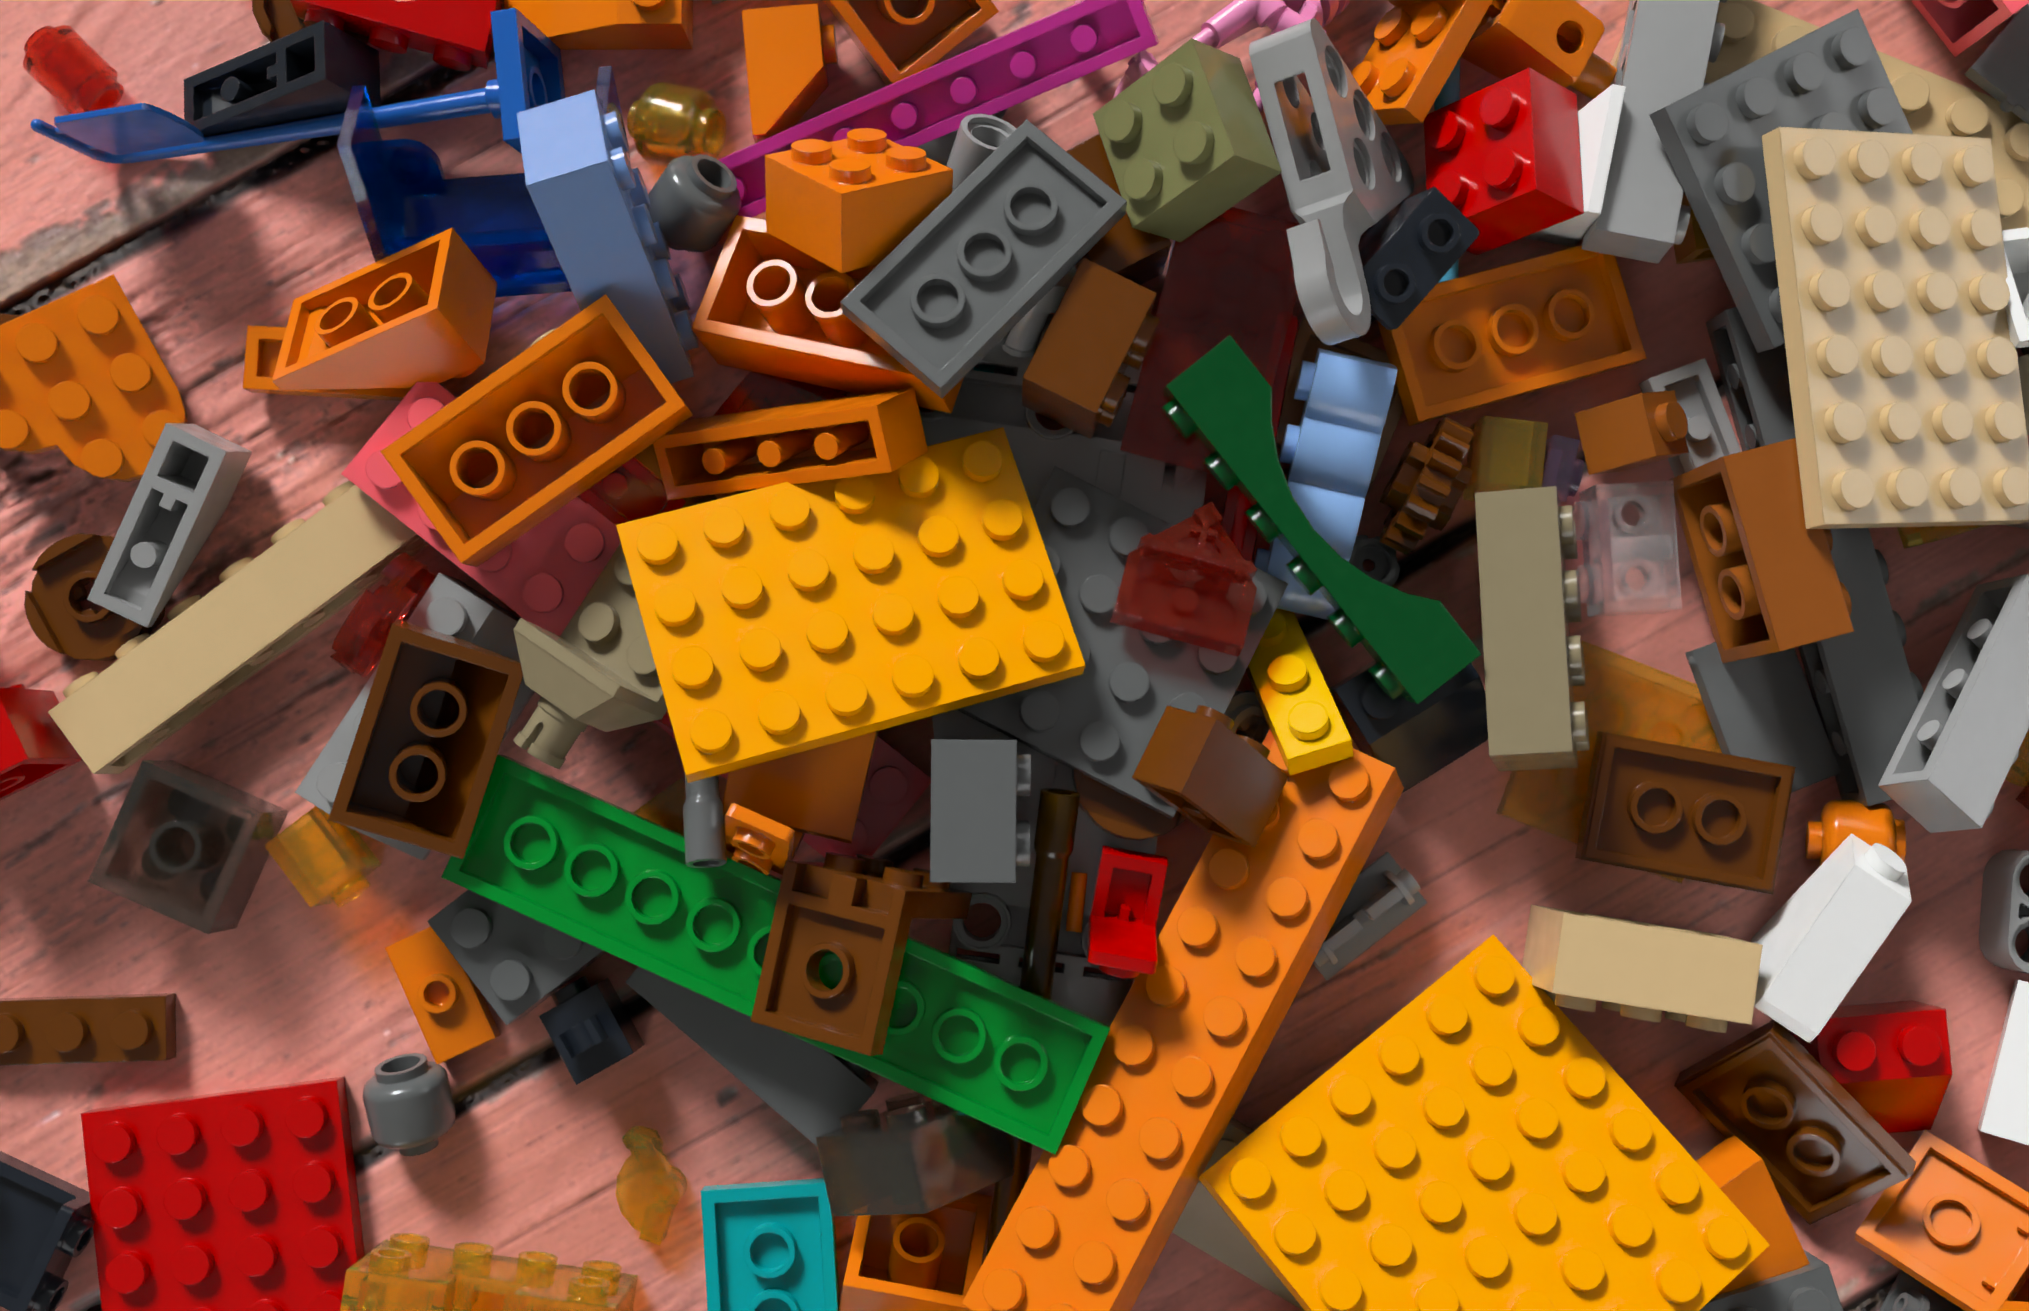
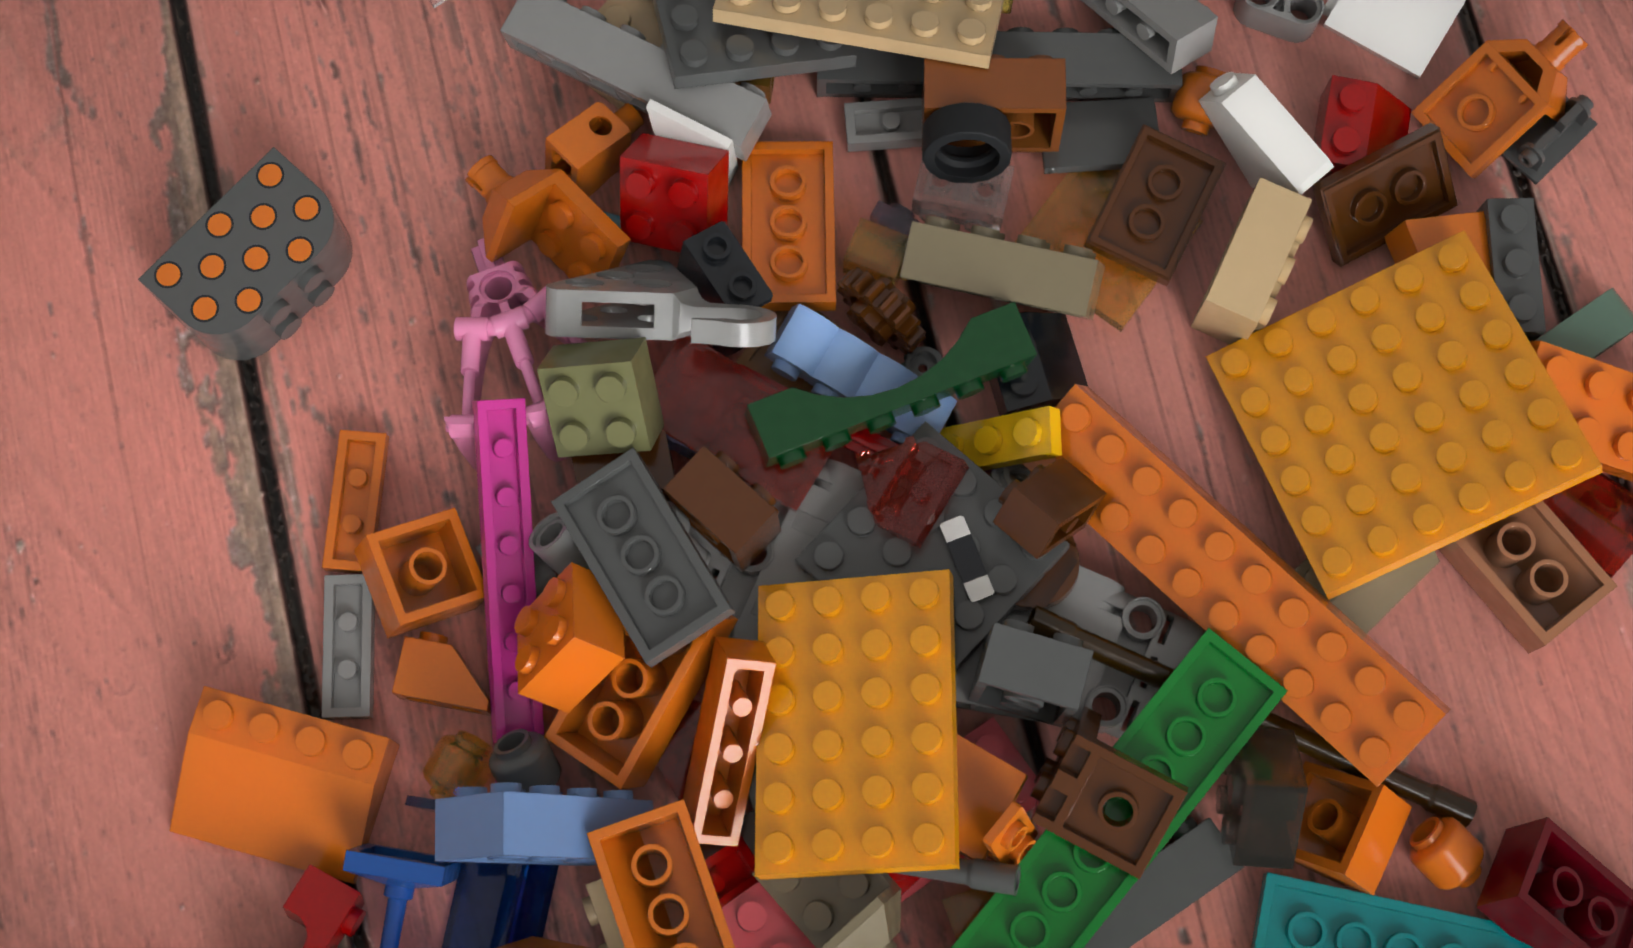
camera: 70 degrees left, 10 degrees down
orange piece [1065,872,1088,933] -> none
red bracket [1087,845,1168,978] -> none
light grey hinge [1313,852,1427,981] -> none
dark orange brick [1575,390,1689,475] -> none
none -> black tyre [922,102,1012,183]
none -> sticker [940,516,994,602]

